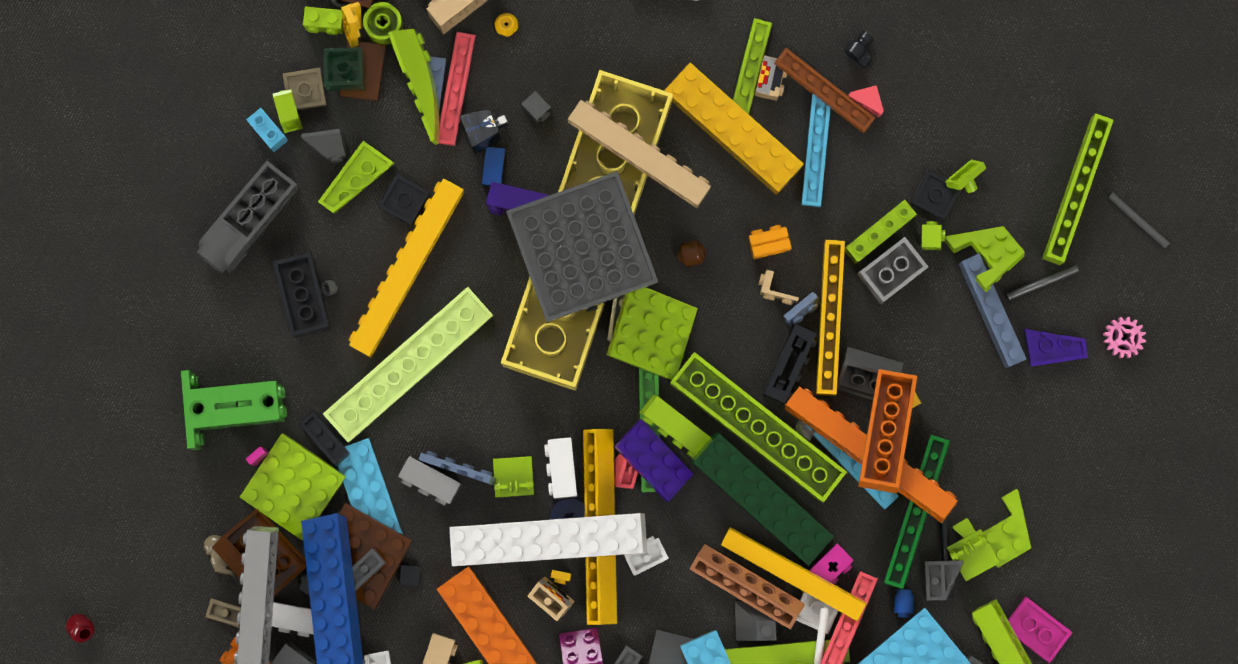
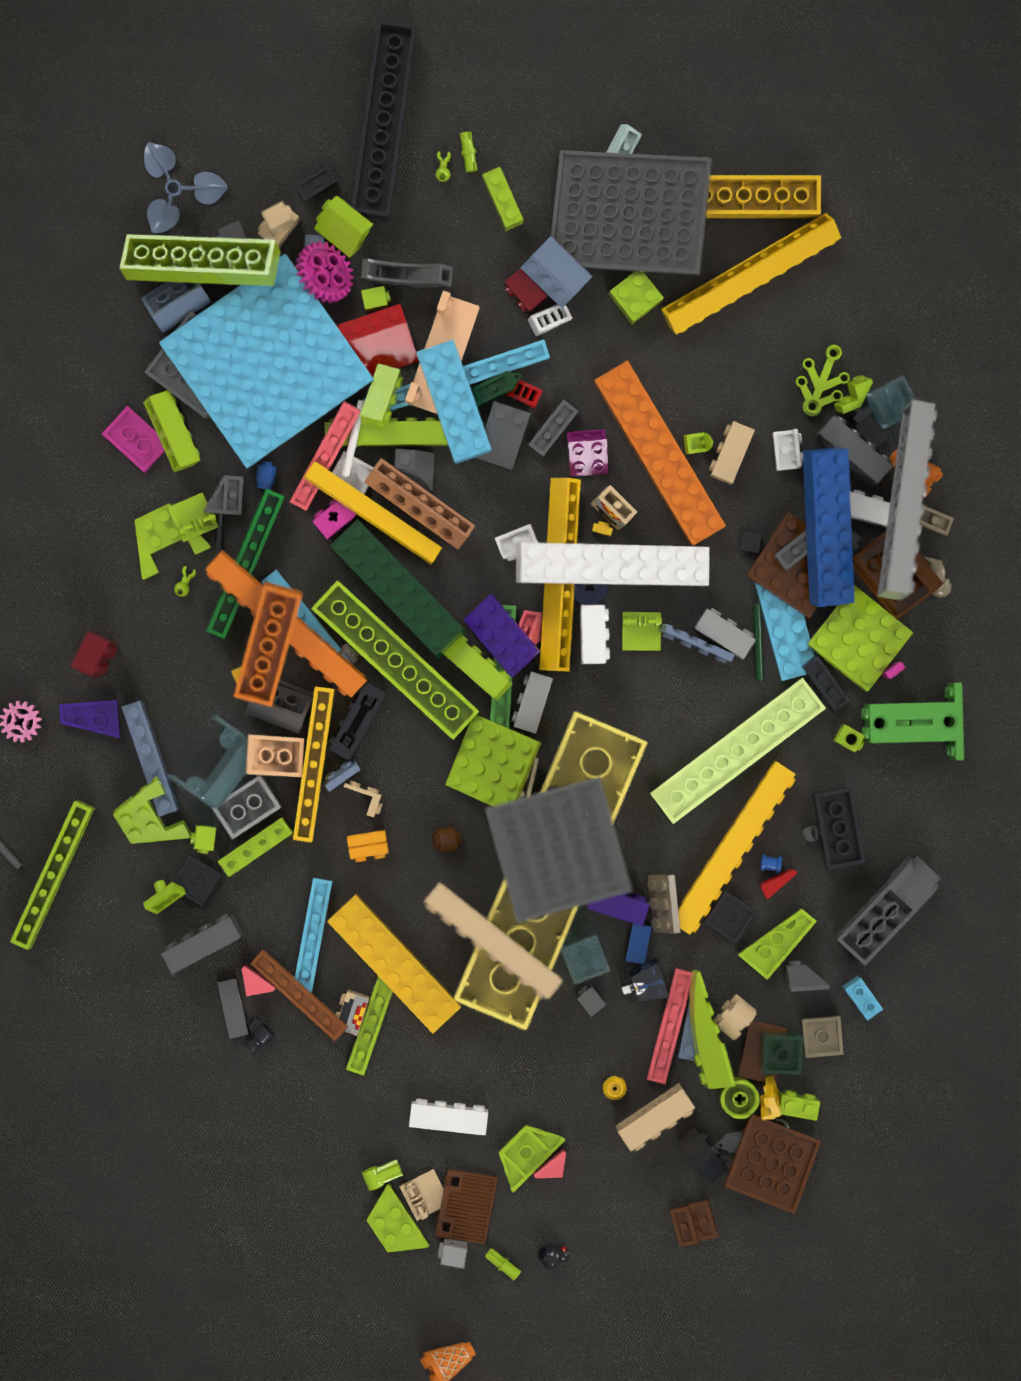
camera: 175 degrees left, 5 degrees up
lime slope [273,89,303,133] -> none
dark grey bar [1006,265,1079,301] -> none
none -> dark red brick [71,631,118,677]
none -> dark grey brick [161,913,244,974]
none -> clear light blue windscreen [166,714,248,808]
none -> lime arm [174,566,196,597]
none -> dark grey tile [217,978,249,1039]
none -> light nougat slope [246,735,304,777]
none -> light grey brick [511,672,553,733]
none -> clear light blue brick [561,933,610,985]
none -> dark tan plate [647,874,680,933]
none -> tan brick [713,994,757,1040]
none -> dark green bar [753,604,763,681]
none -> red slope [759,868,797,899]
none -> blue bush [760,854,782,874]
none -> lime brick [833,724,865,752]

